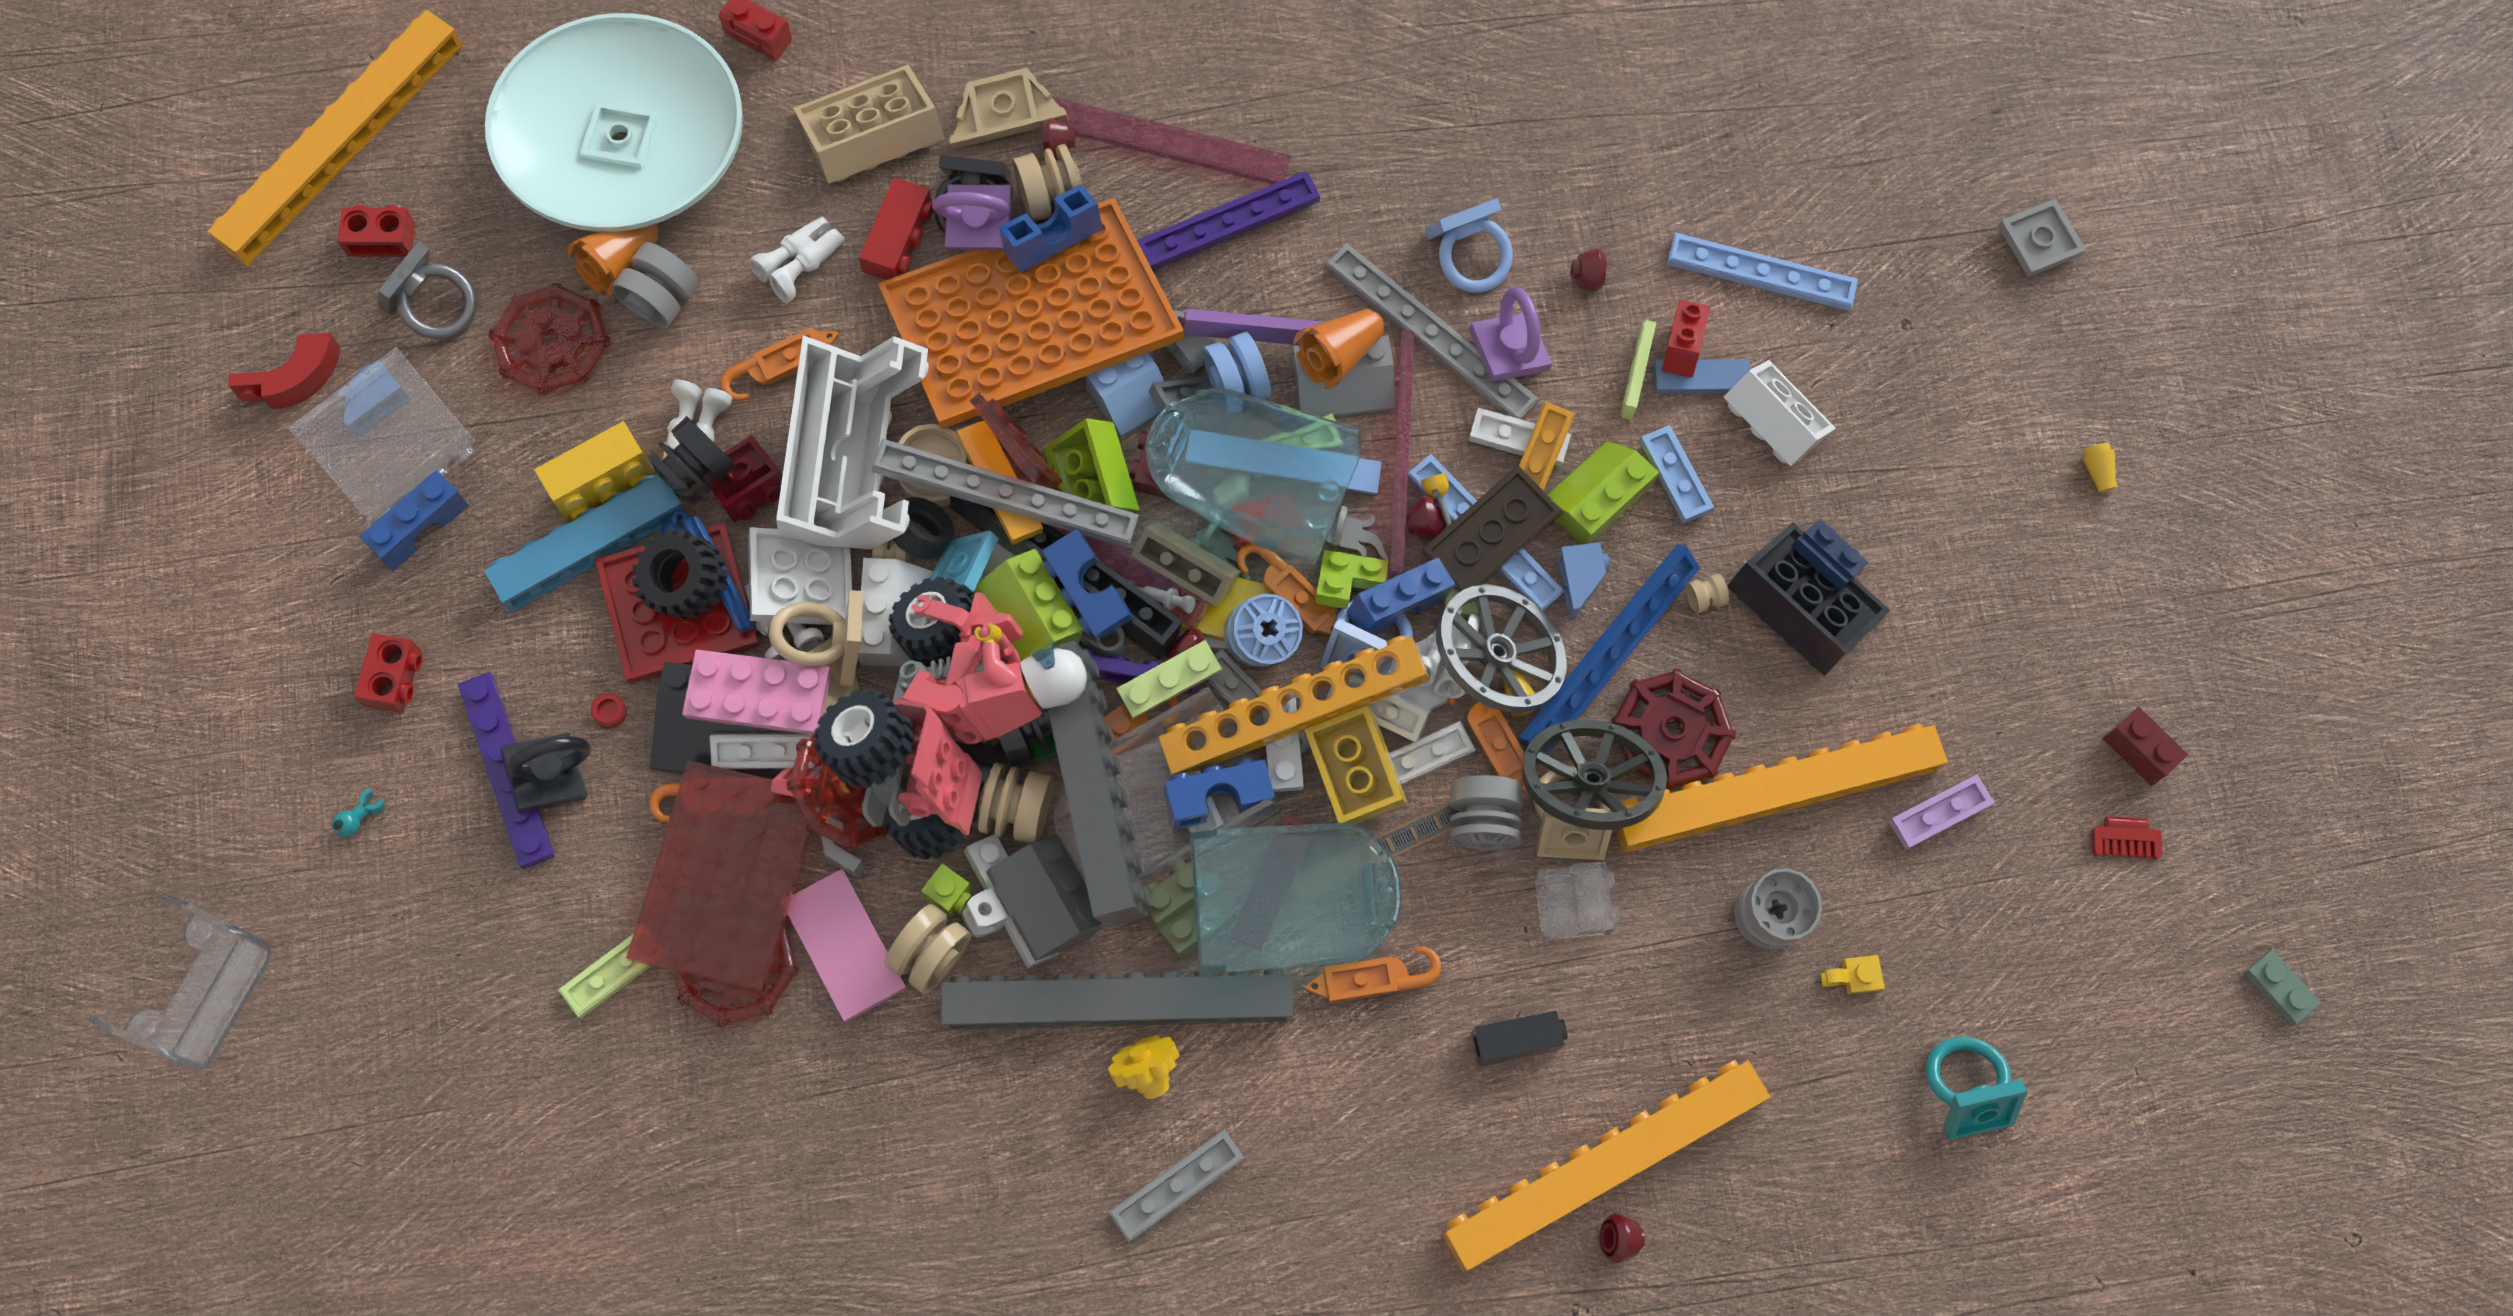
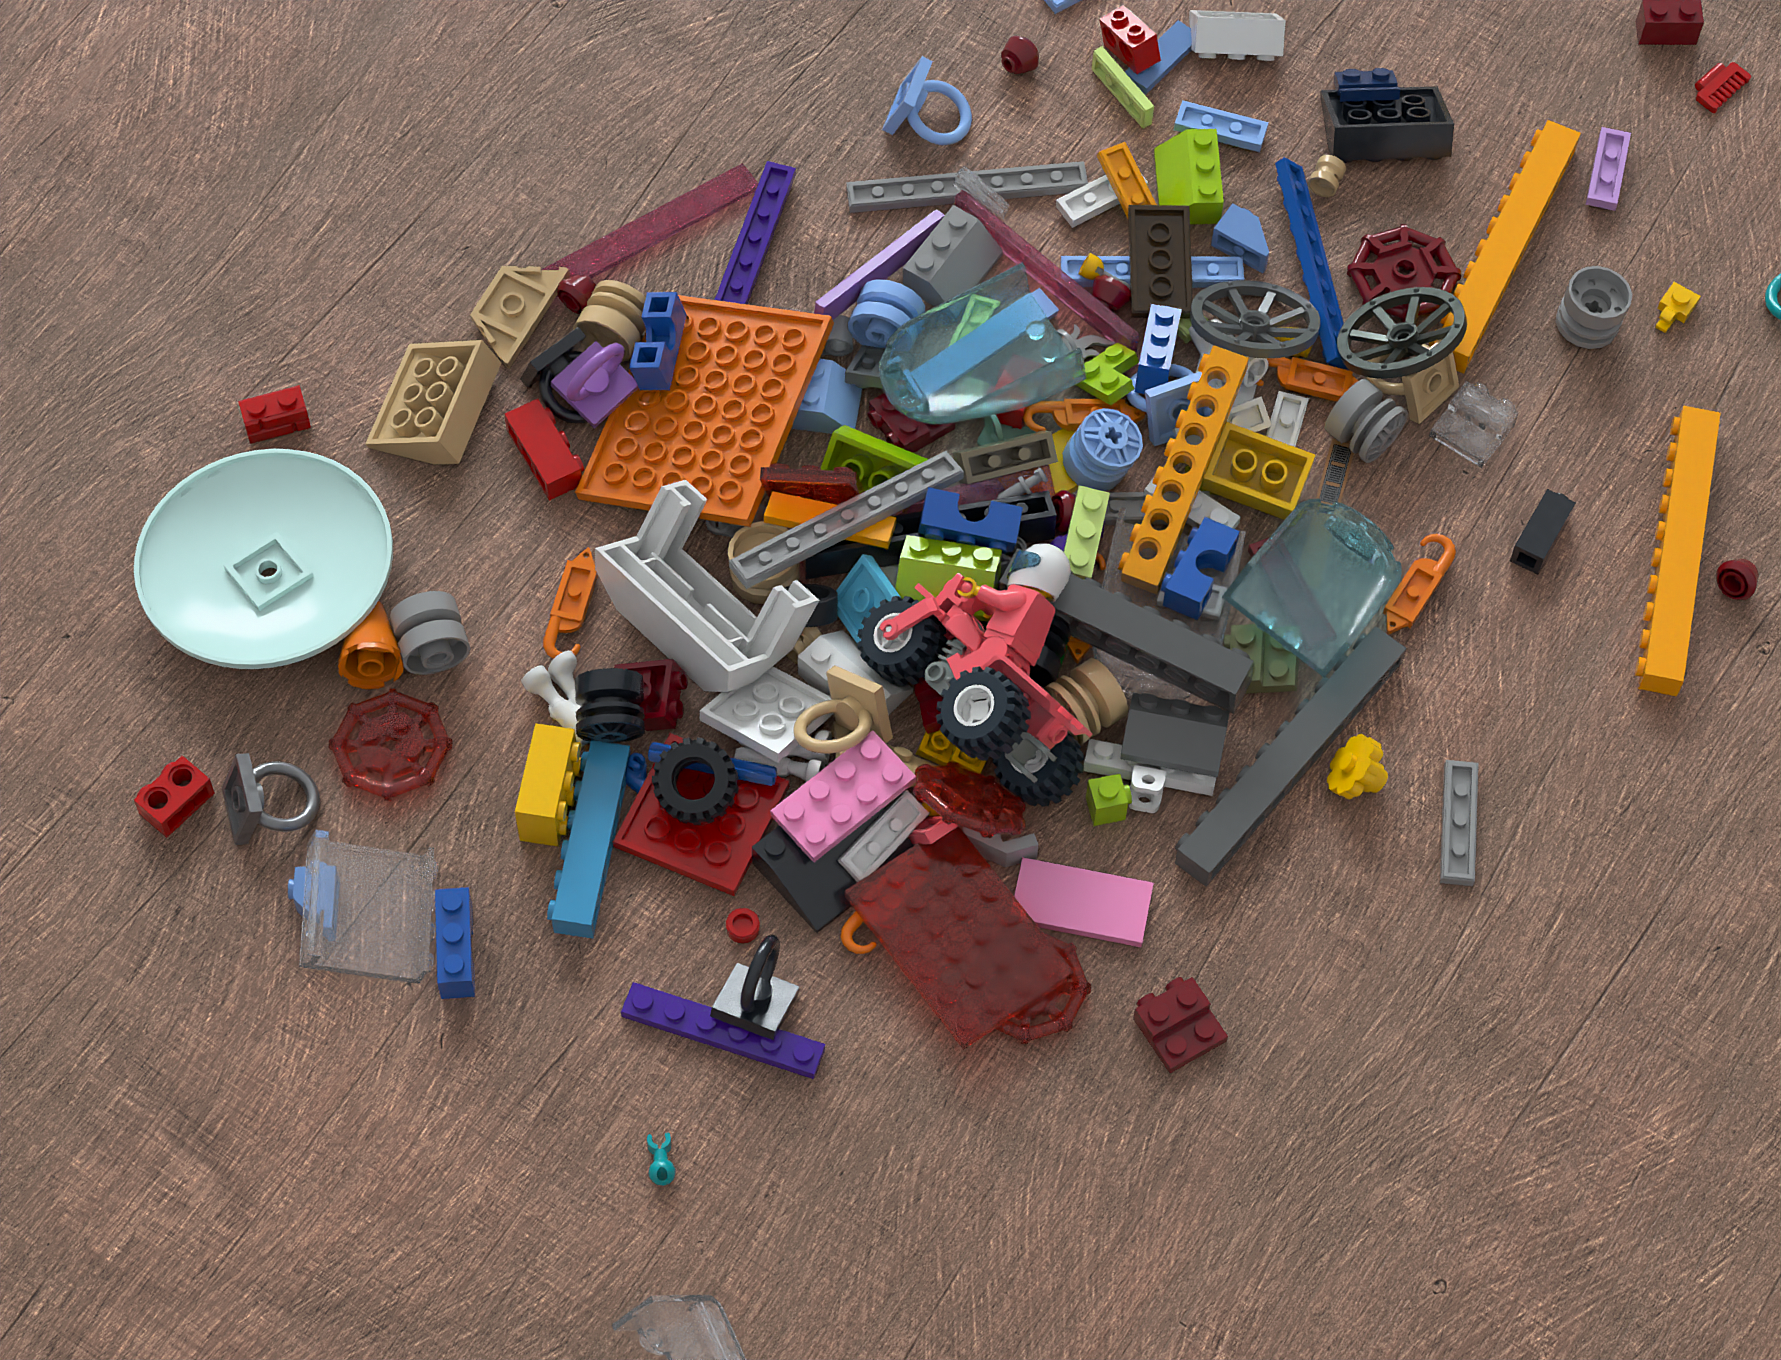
camera: 45 degrees left, 10 degrees down
light orange brick [207,9,463,267] -> none
red arch [228,333,340,409] -> none
red brick [354,633,423,713] -> none
yellowish green tile [558,925,667,1019] -> none
white piece [748,216,845,304] -> none
tan wheel [884,904,971,995] -> none
orange cone [1293,309,1384,389] -> none
medium lavender tile [1469,287,1552,382] -> none
none -> clear plate [953,166,1010,224]
none -> dark red plate [1133,977,1228,1073]

